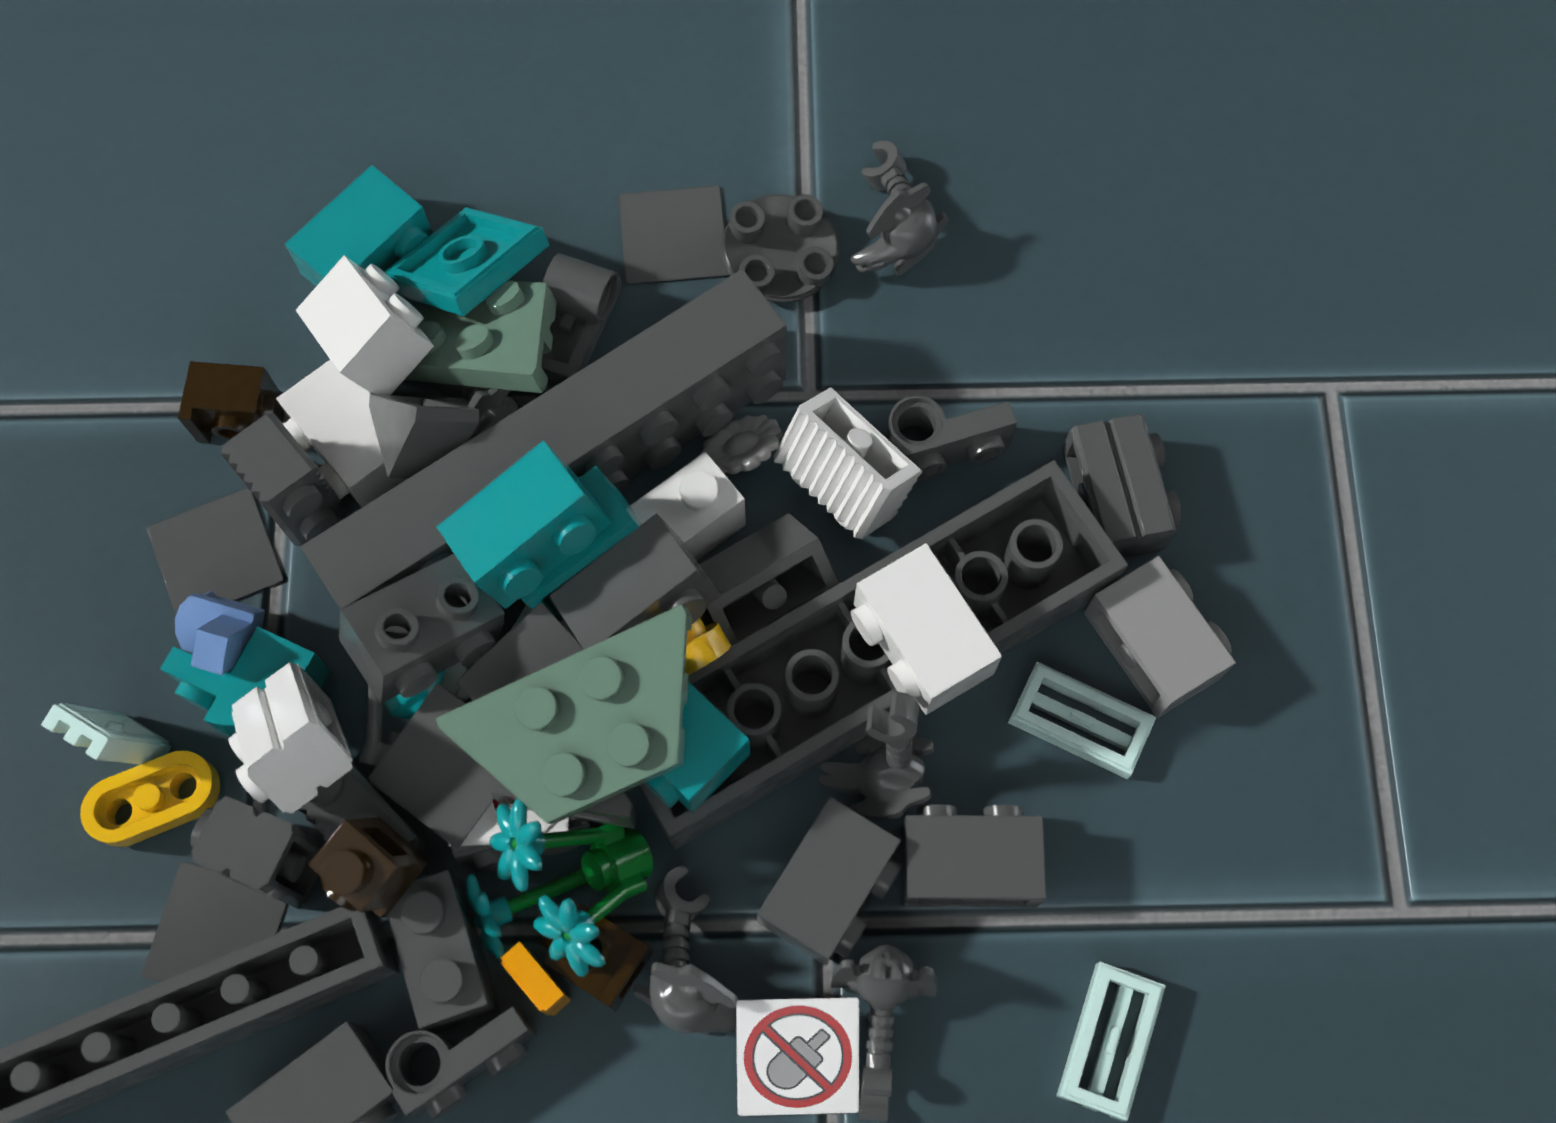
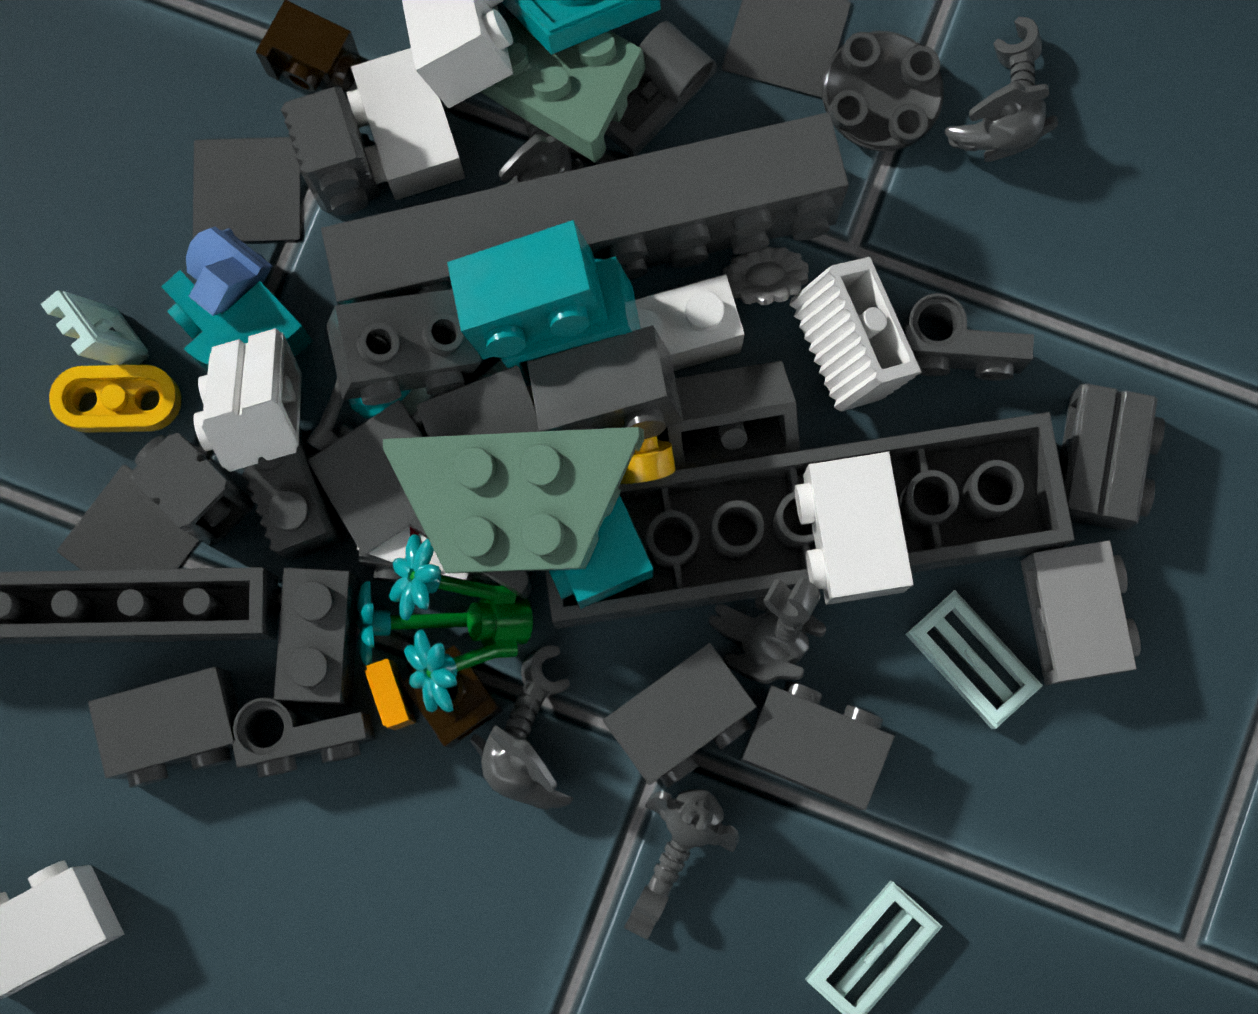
camera: 25 degrees right, 10 degrees up
dark brown brick [309,817,429,918] -> none
dark grey slope [369,394,479,479] -> none
sticker [736,997,859,1116] -> none

